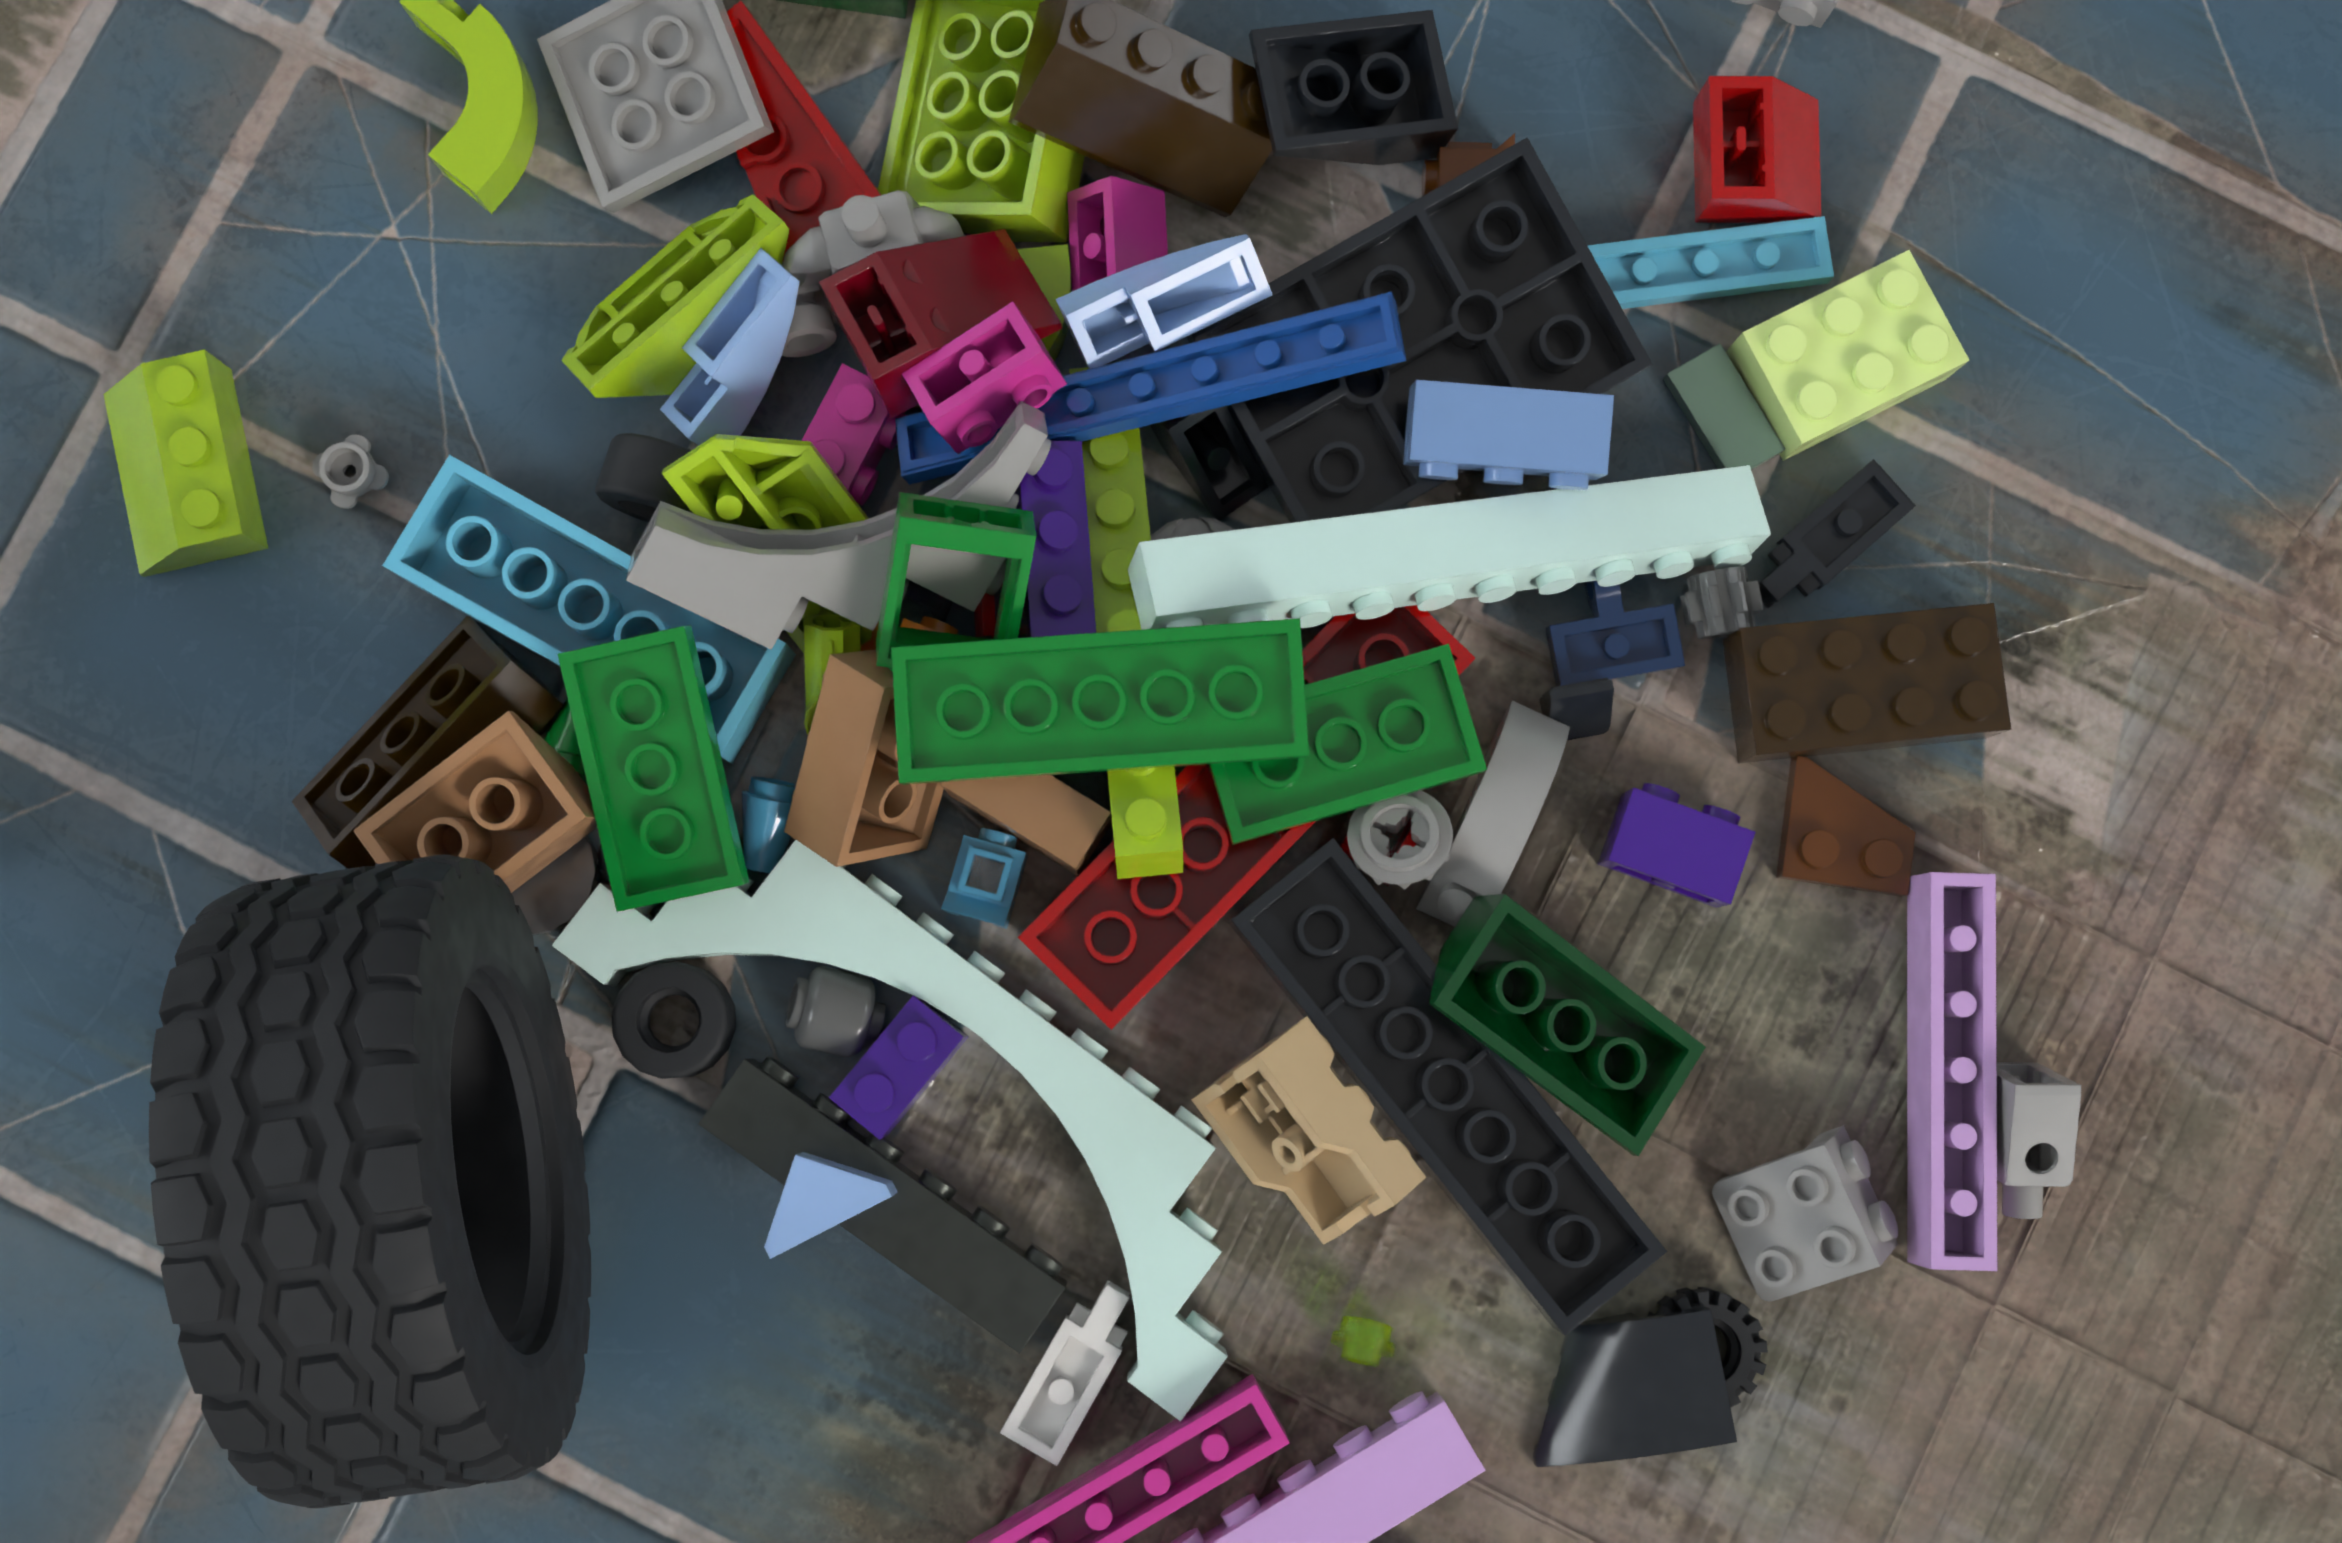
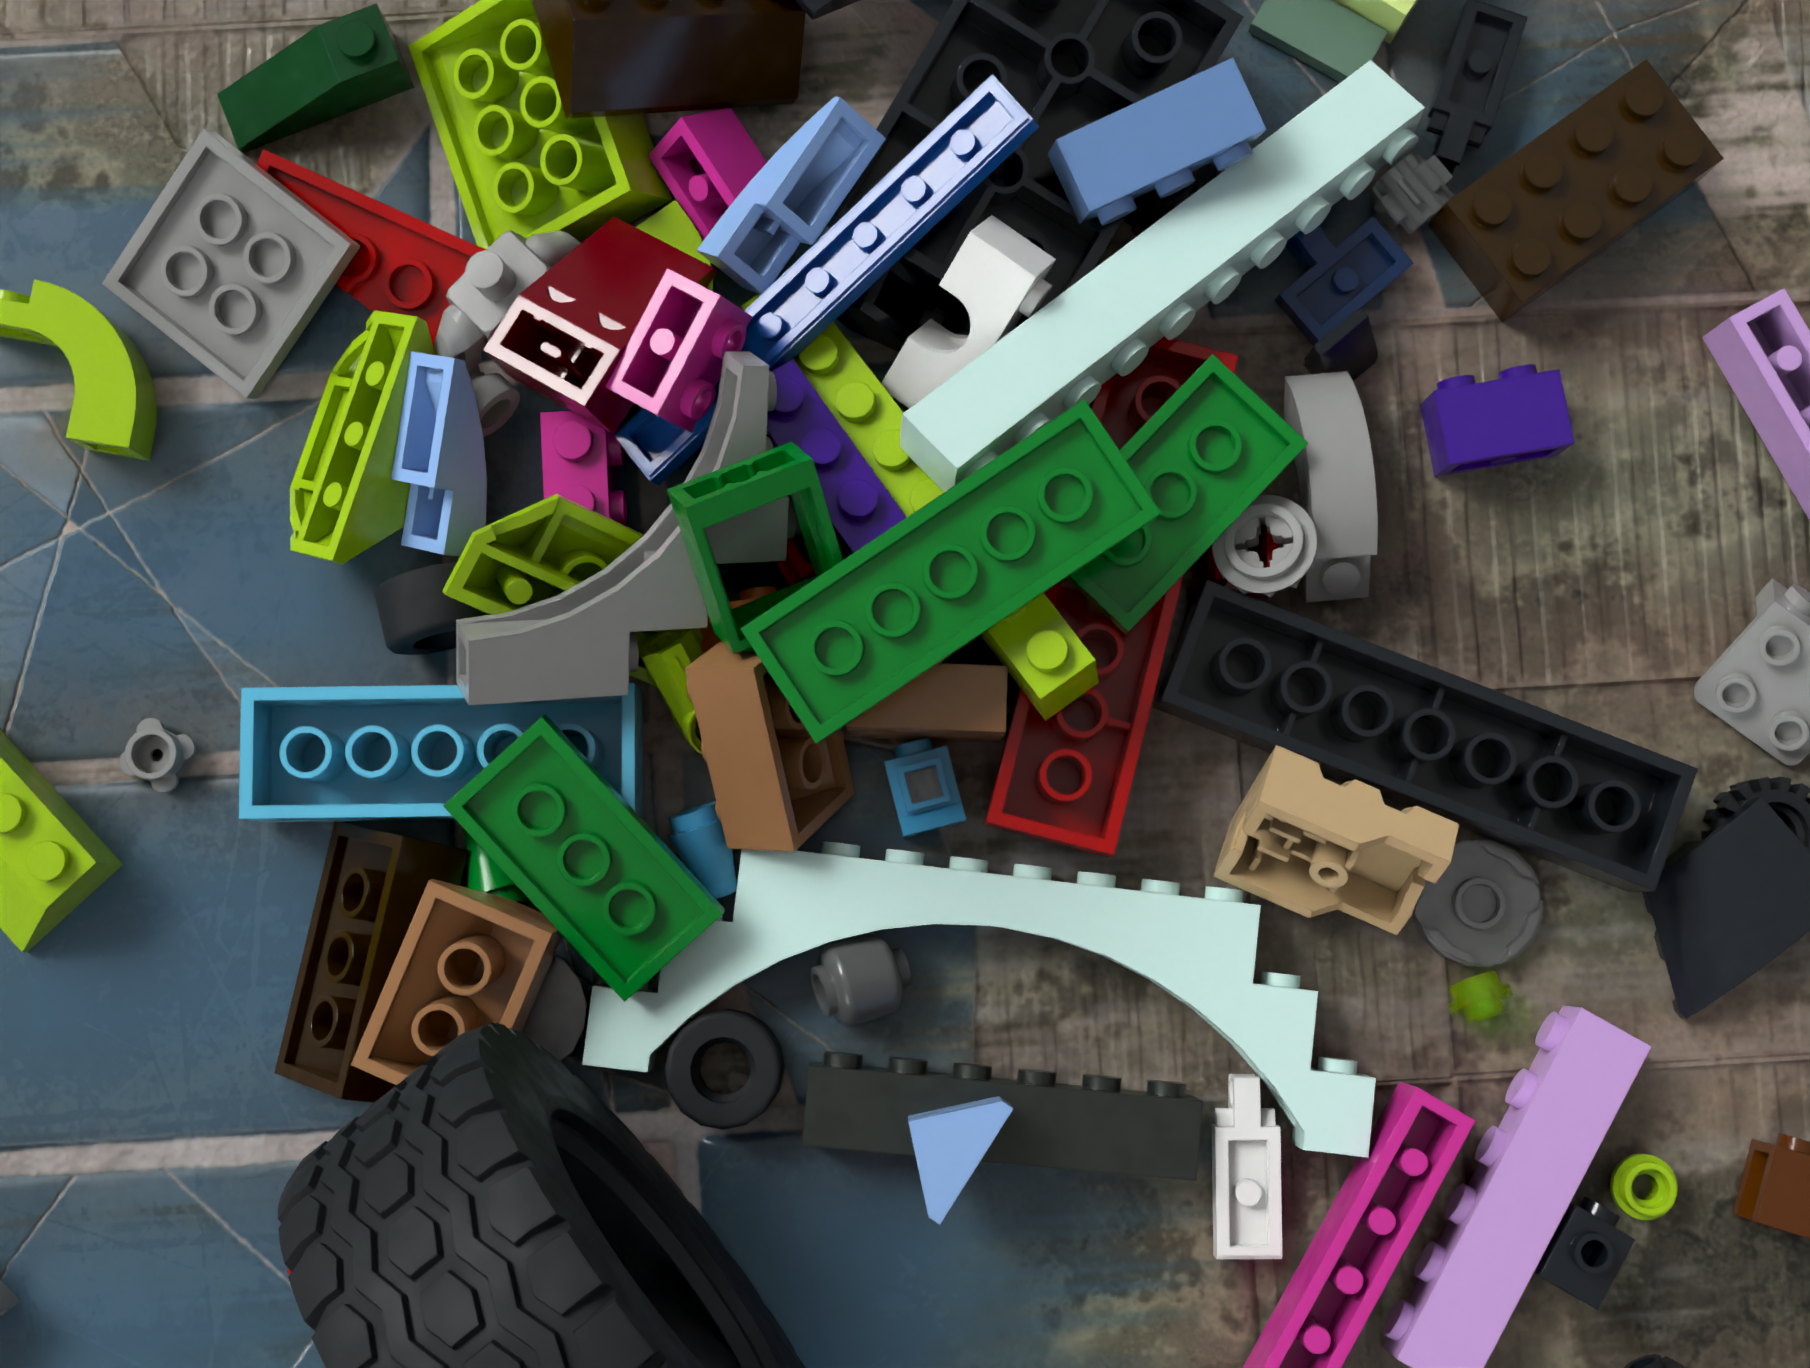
camera: 25 degrees left, 0 degrees up
dark purple brick [829,995,968,1140] -> none
dark green slope [1429,894,1706,1156] -> none
reddish brown wing [1776,756,1916,897] -> none
none -> white arch [881,215,1056,408]
none -> flat silver tile [1412,840,1543,967]

